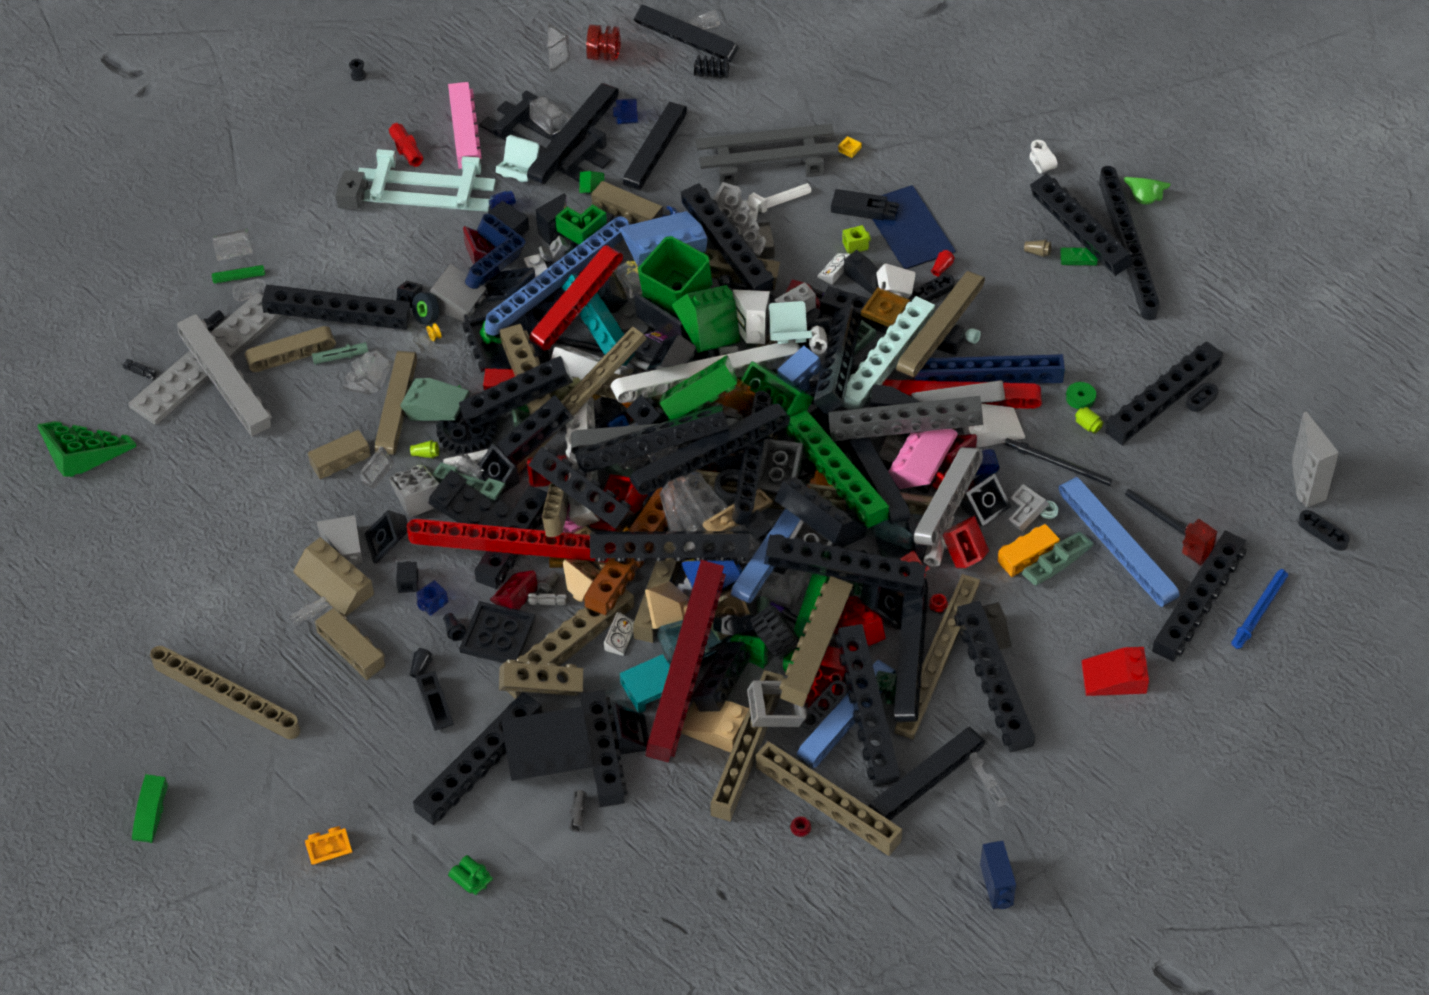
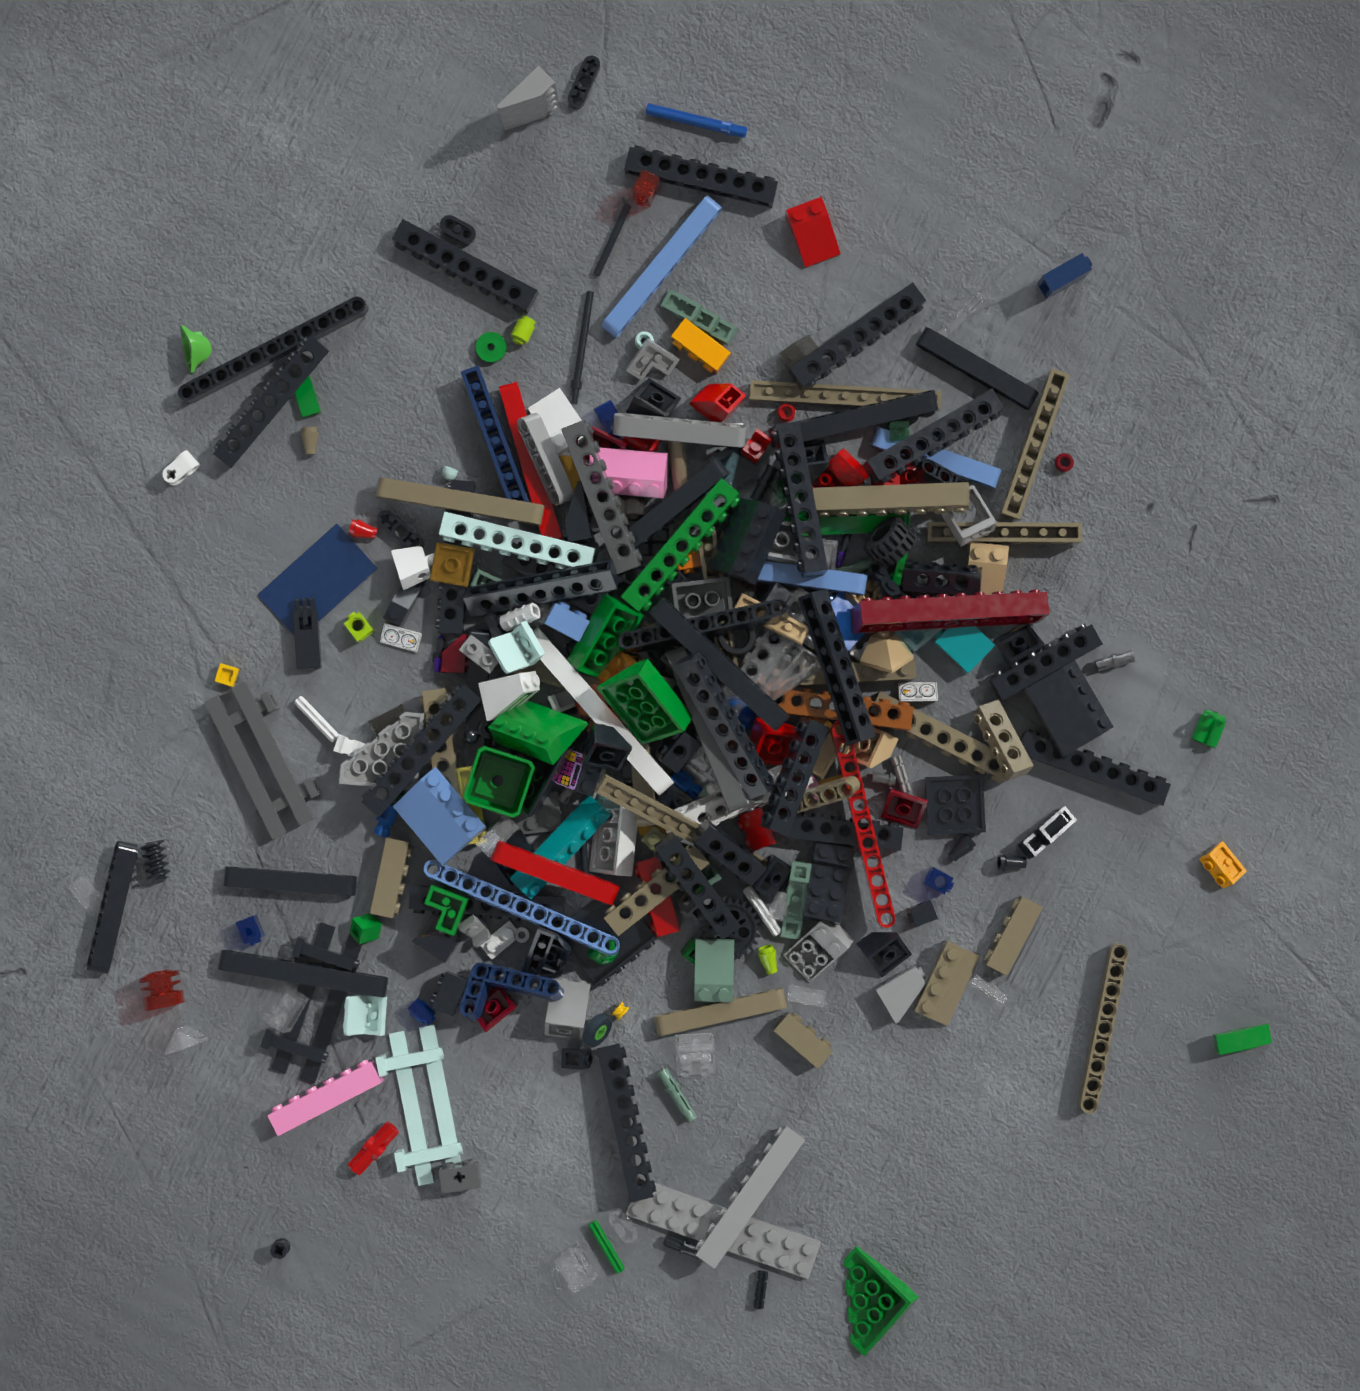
camera: 110 degrees left, 35 degrees up
dark tan beam [245,326,336,372] -> none

